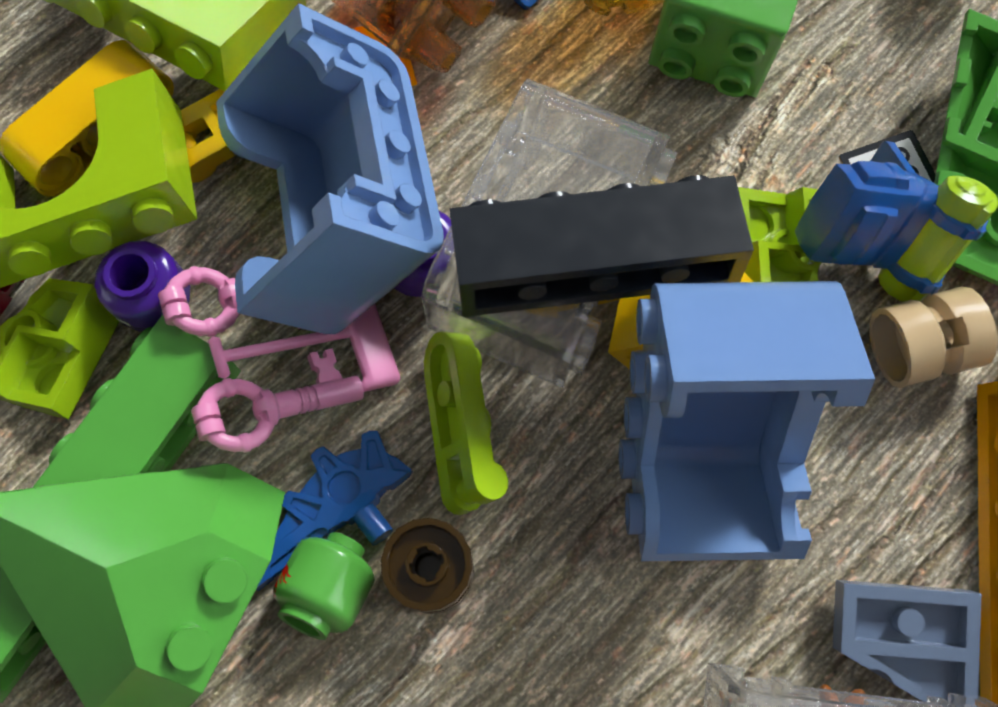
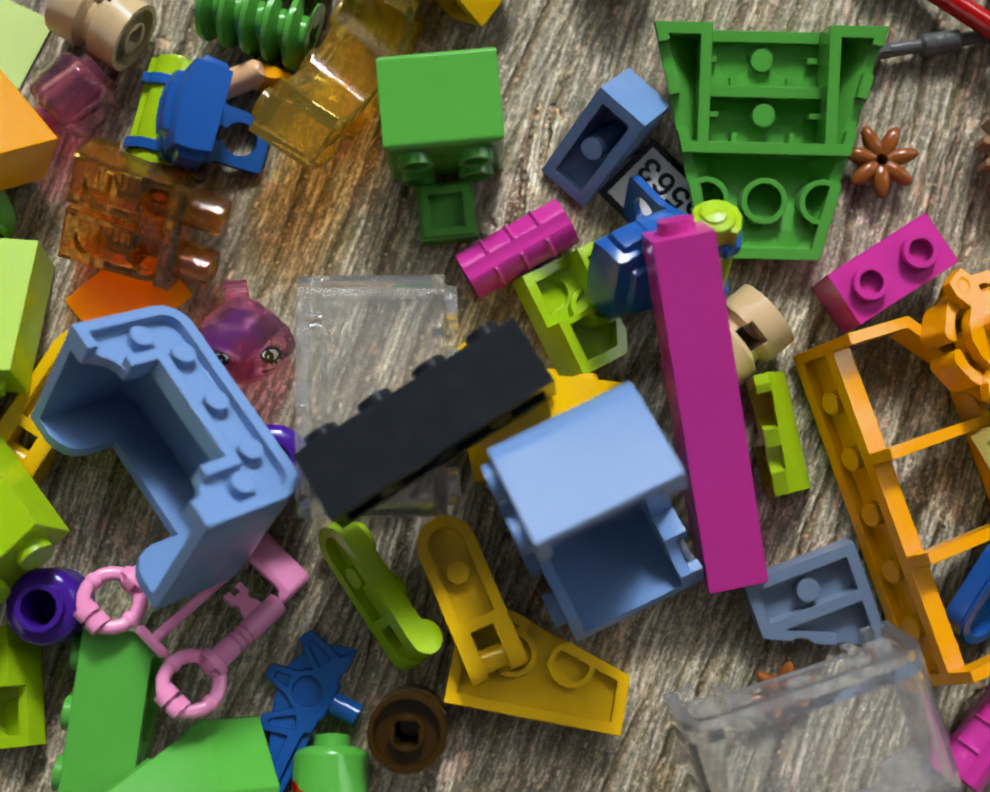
camera: 25 degrees left, 10 degrees up
none -> clear pink piece [197,280,296,385]
none -> bright green tile [416,180,478,246]
none -> yellow plate [417,515,528,687]
none -> yellow wing [443,609,630,737]
none -> dark pink axle [454,199,579,300]
none -> medium blue slope [541,68,671,207]
none -> dark pink brick [641,215,768,594]
none -> lime slope [745,371,811,498]

